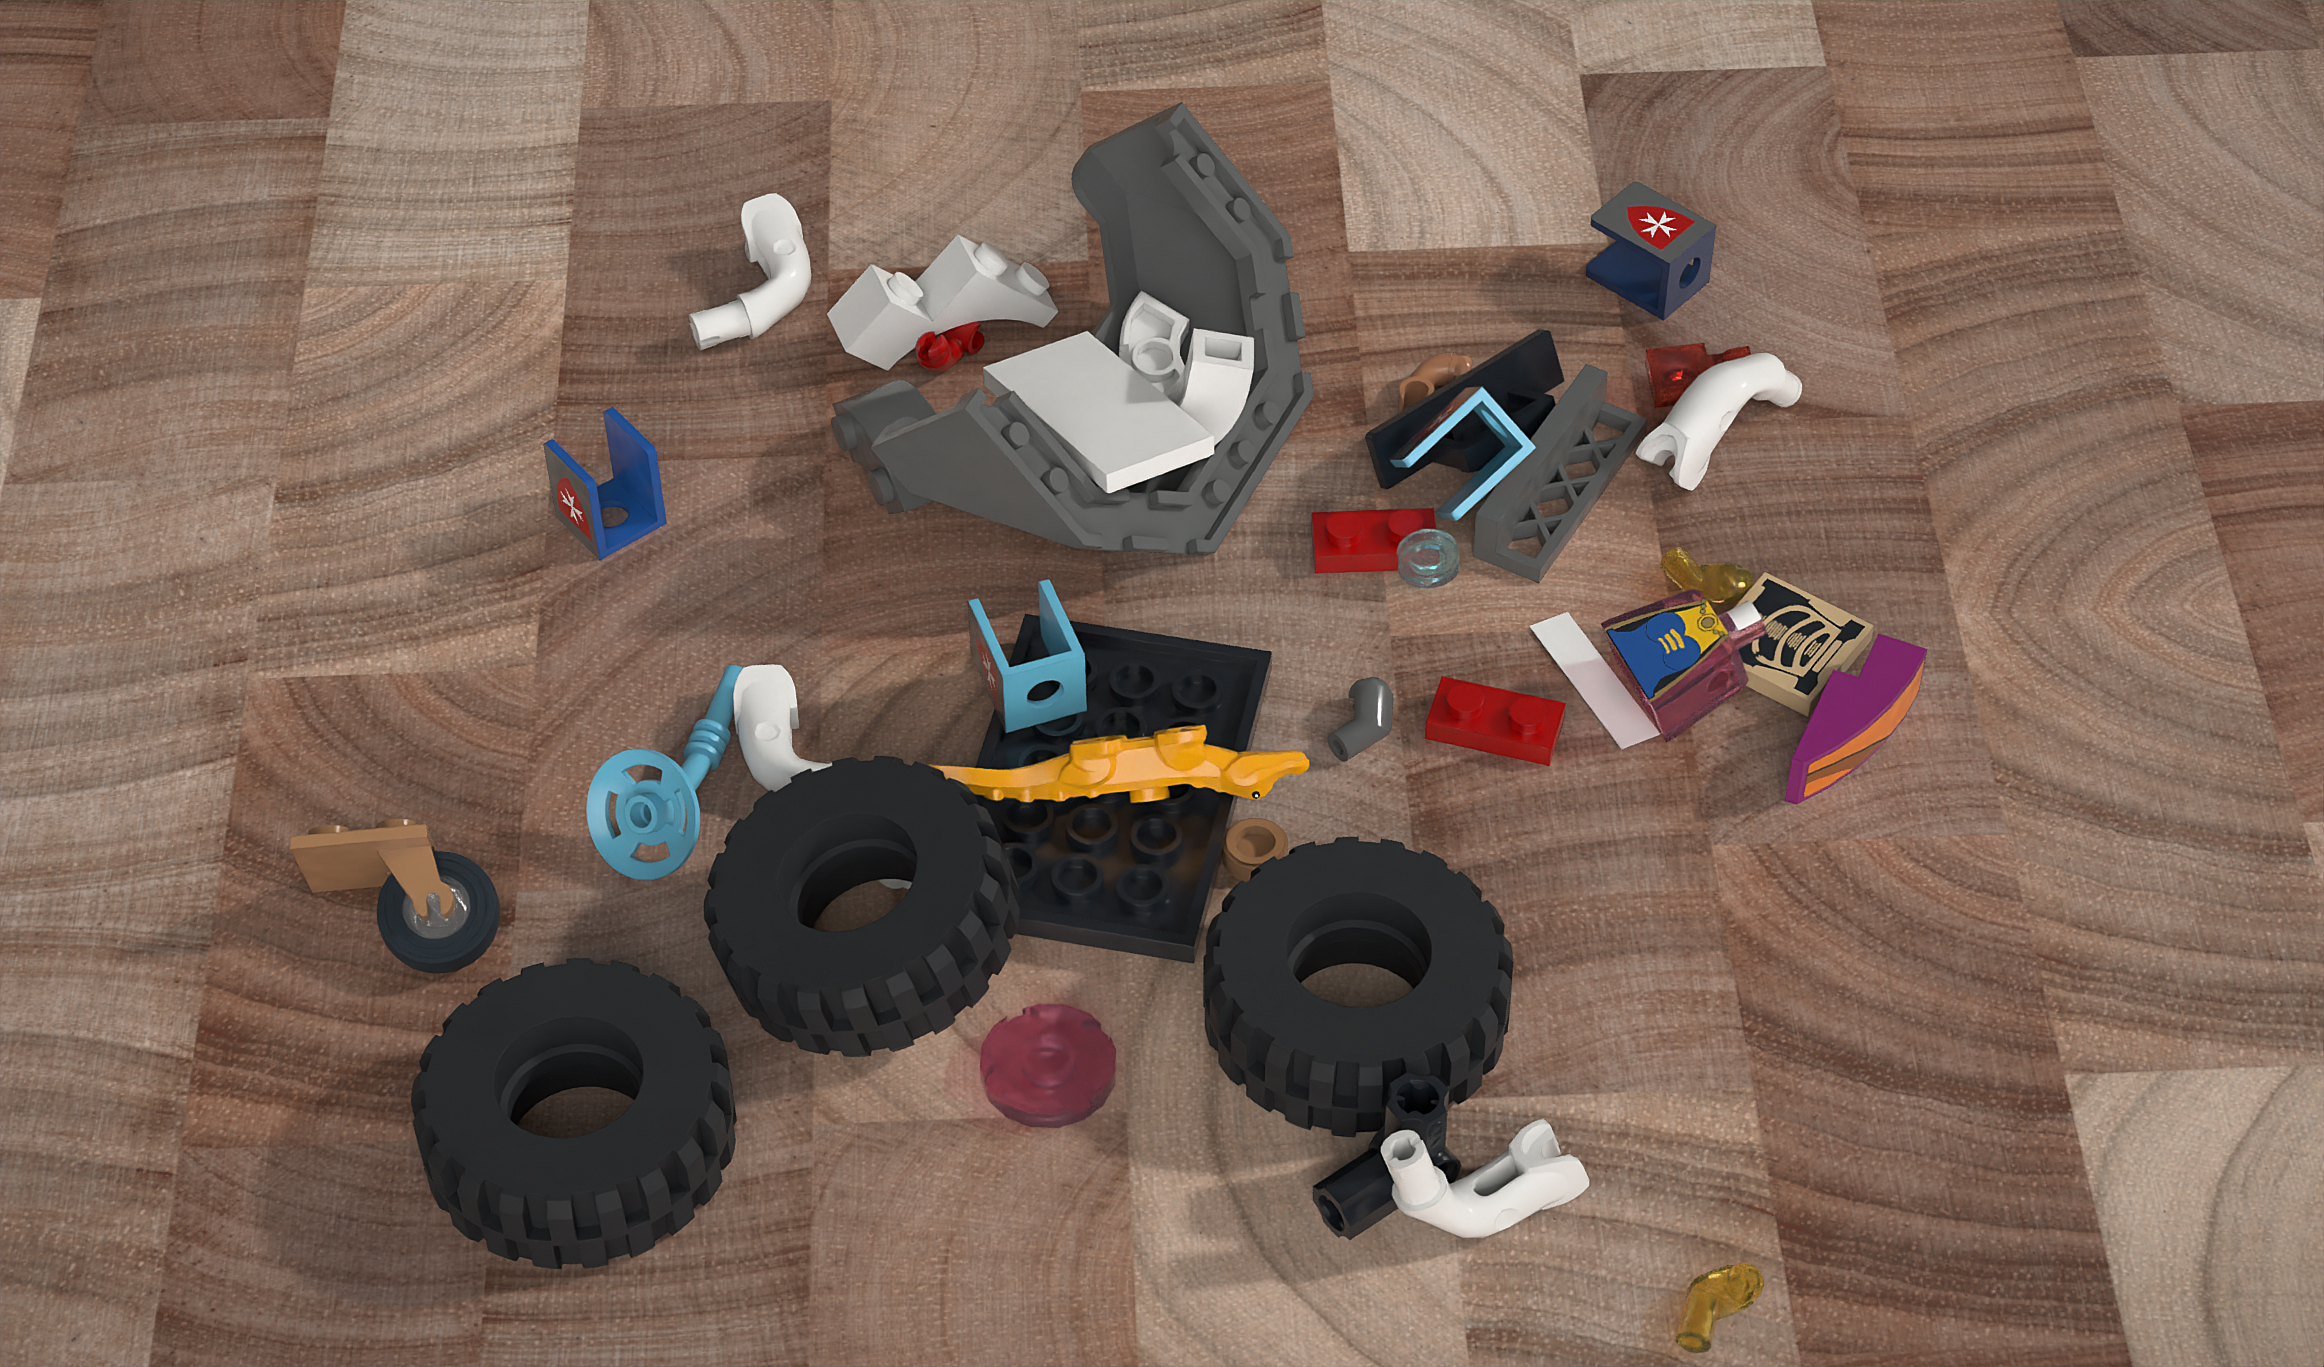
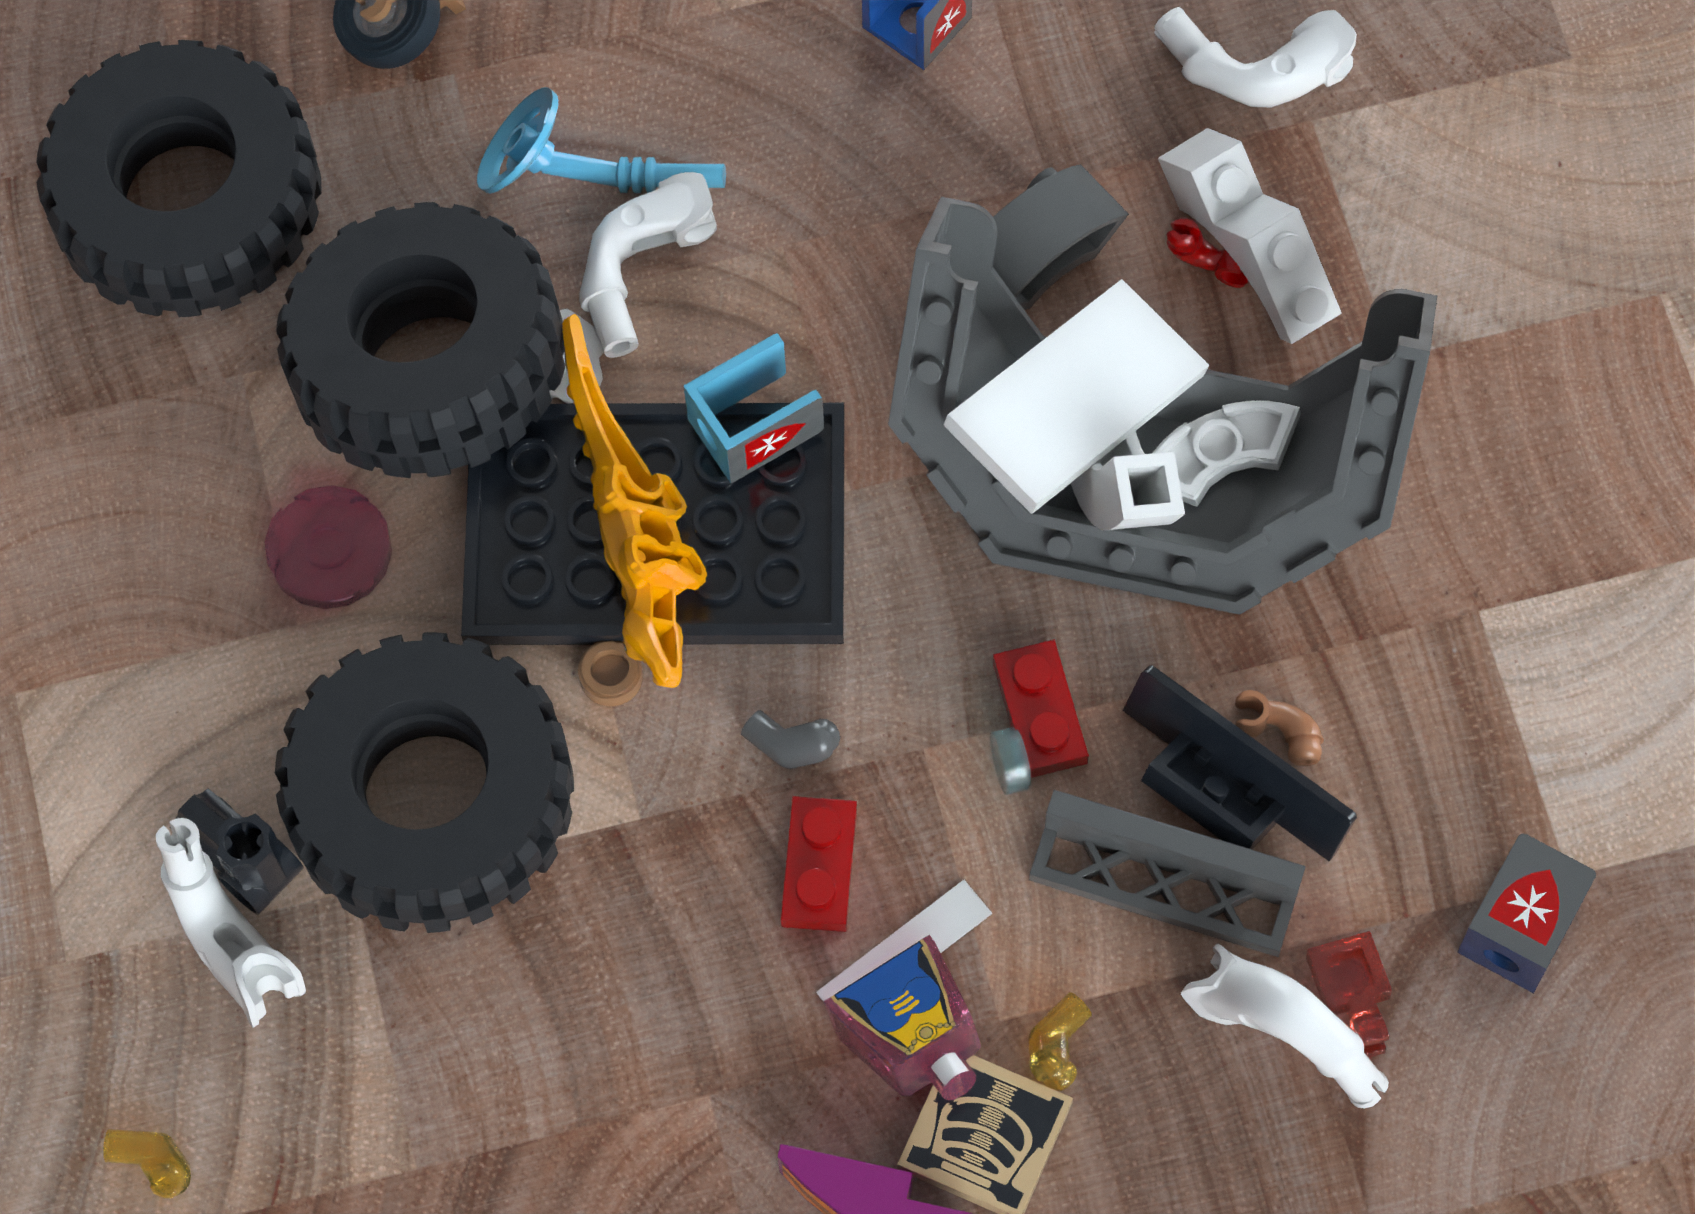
camera: 80 degrees right, 20 degrees up
medium azure piece [1389,387,1536,521] -> none

